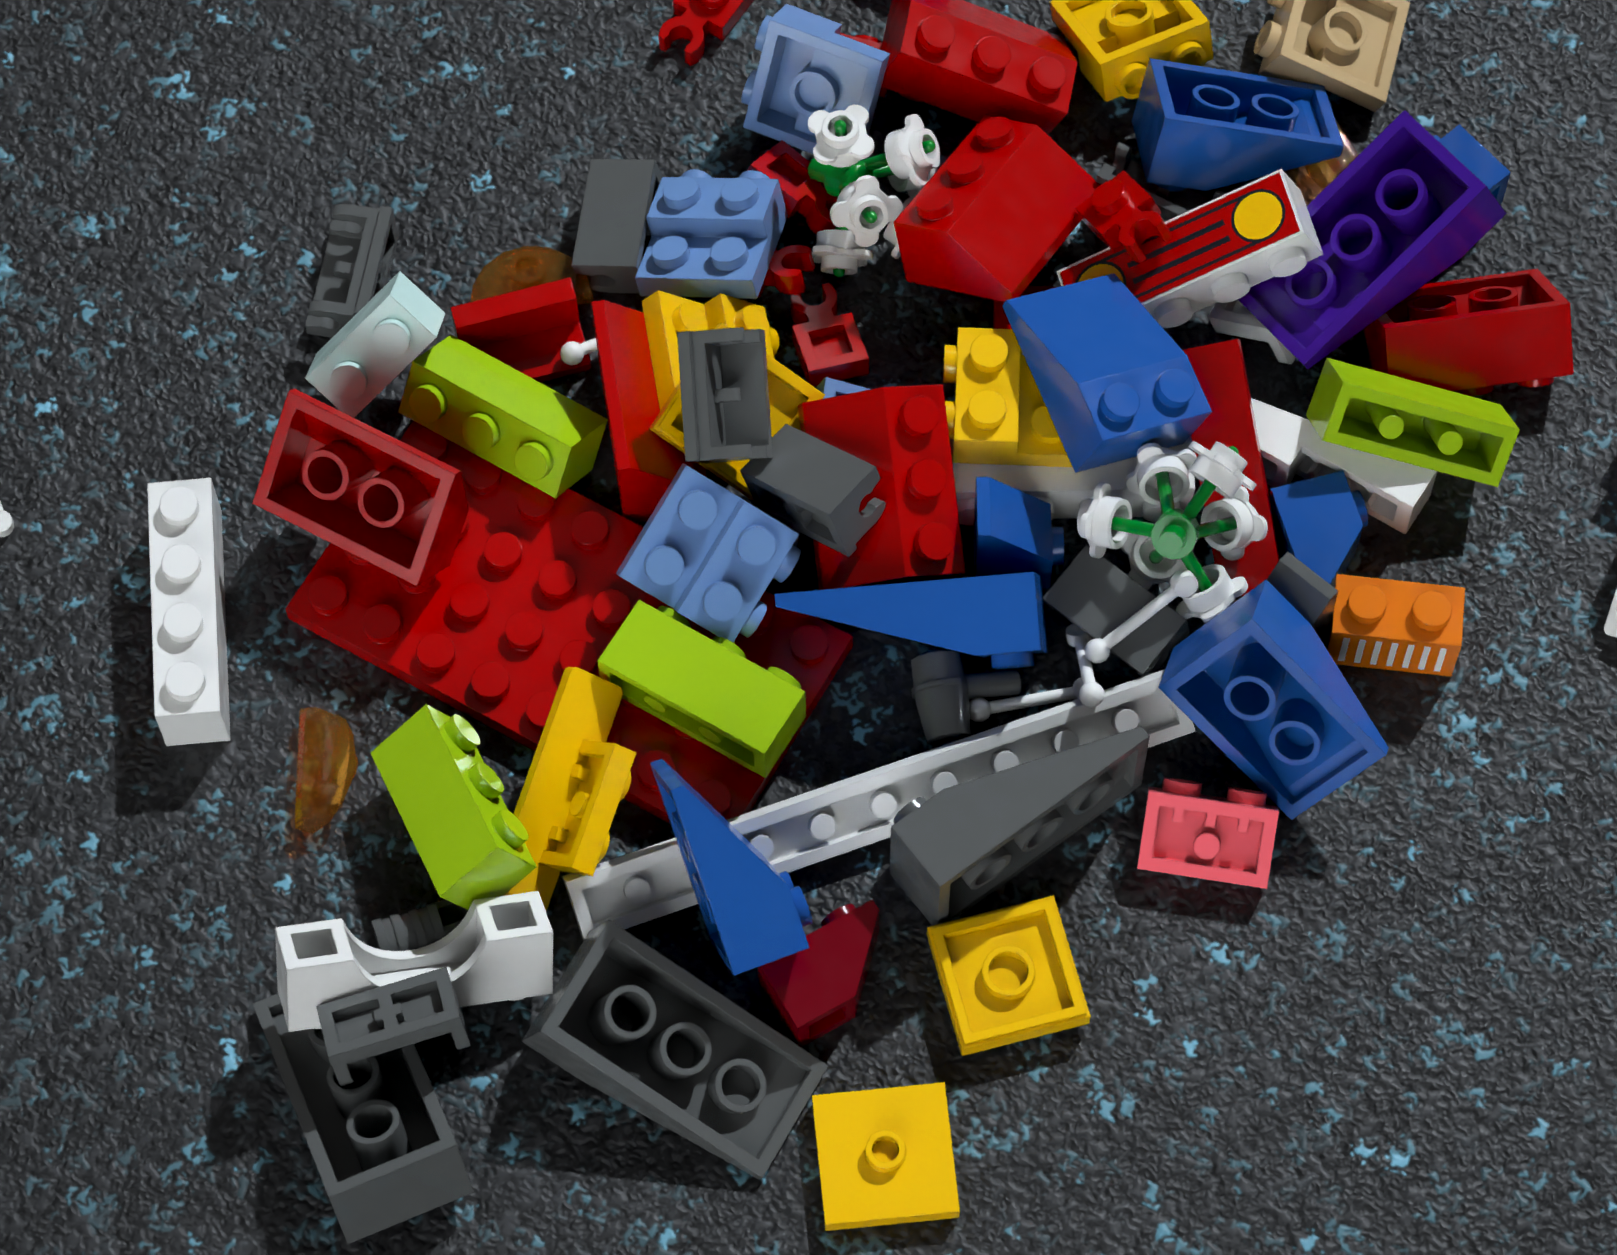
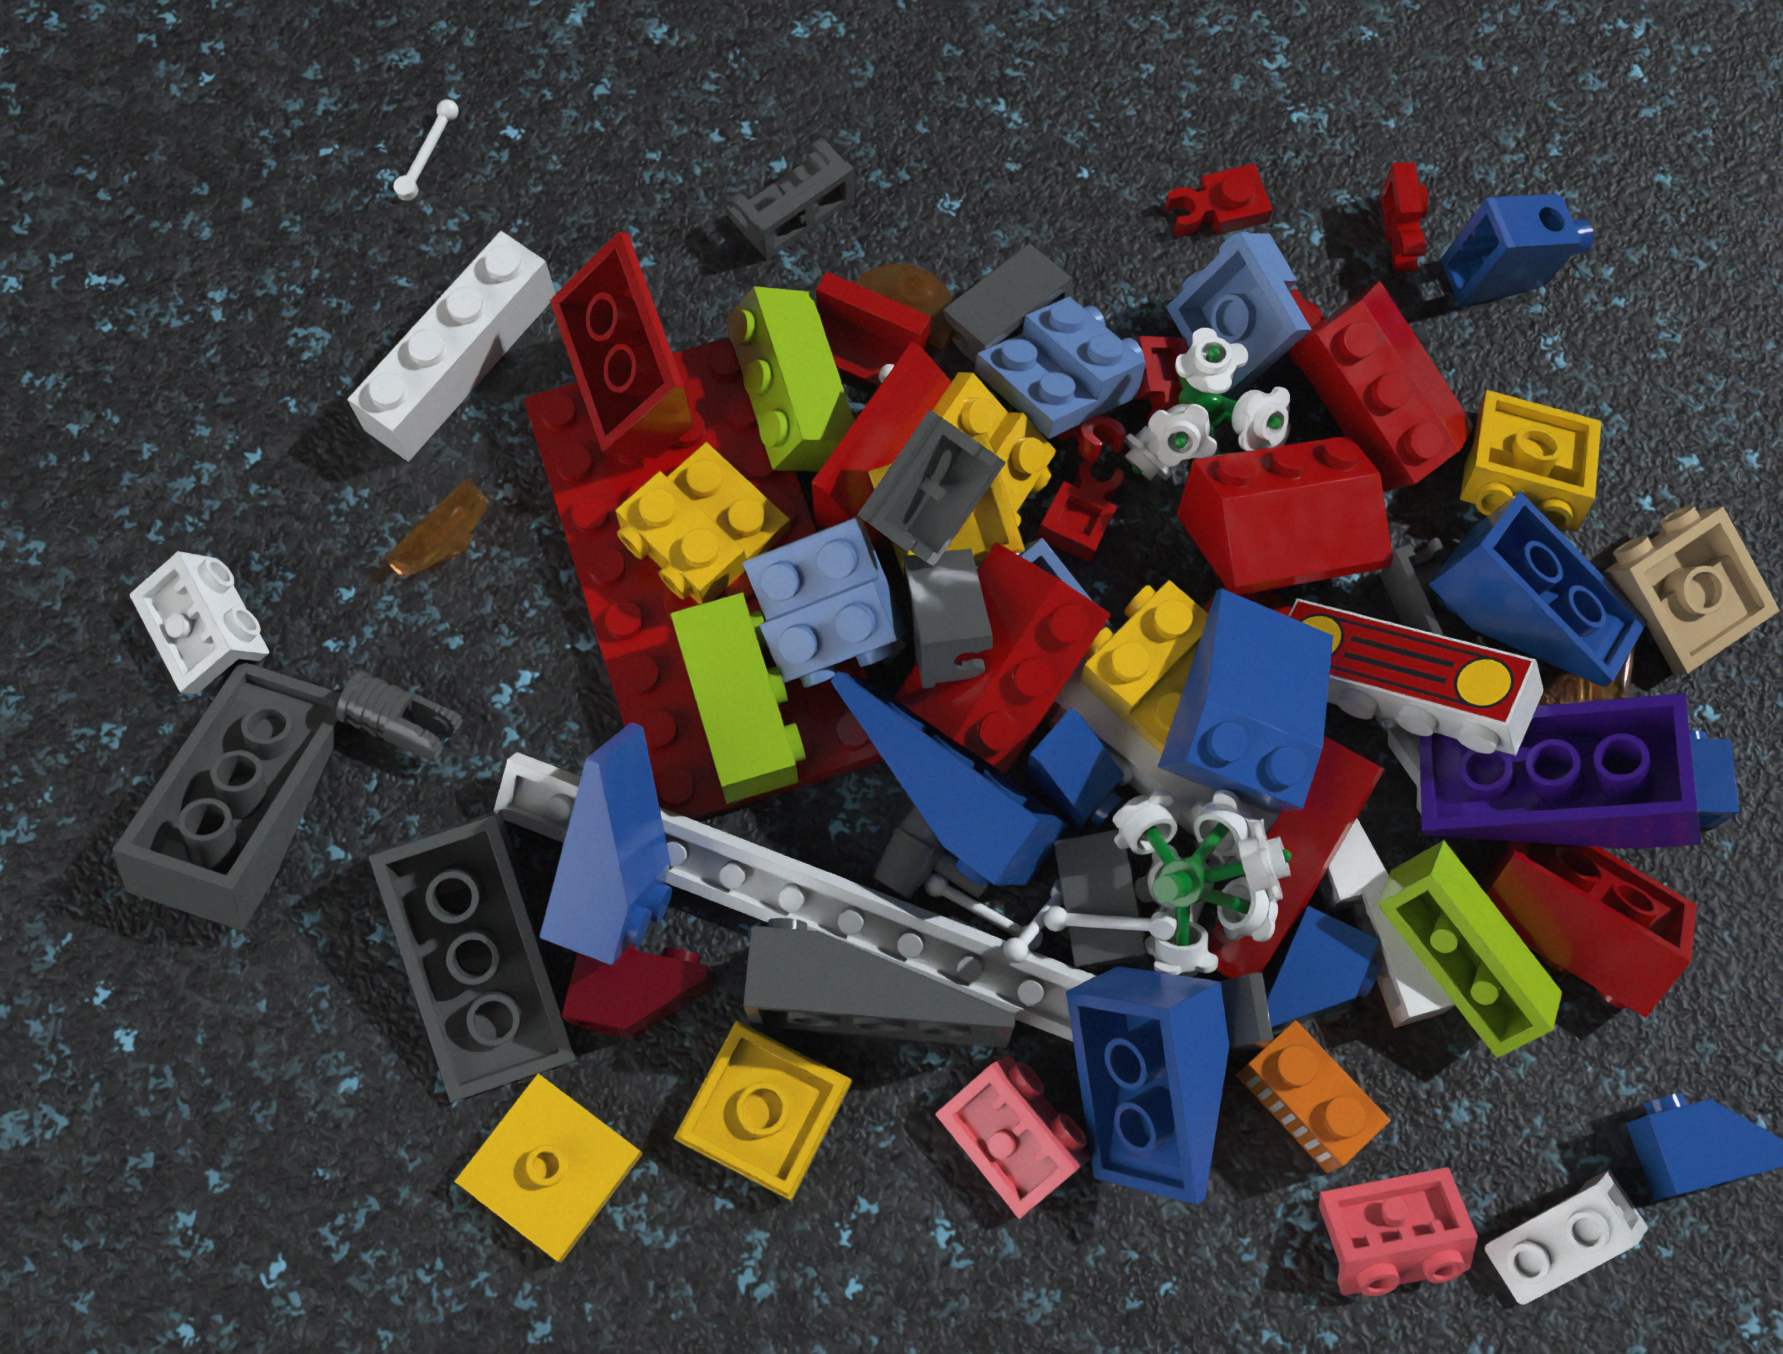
camera: 40 degrees right, 5 degrees up
white arch [275,891,553,1032] -> none
light aqua brick [305,271,445,418] -> none
dark grey hinge [316,967,471,1086] -> none
lime brick [370,704,537,910] -> none
yellow bracket [503,667,636,911] -> none
red plate [1075,170,1173,263] -> none
none -> white bracket [129,551,269,694]
none -> yellow plate [615,442,791,605]
none -> coral bracket [1319,1167,1478,1296]

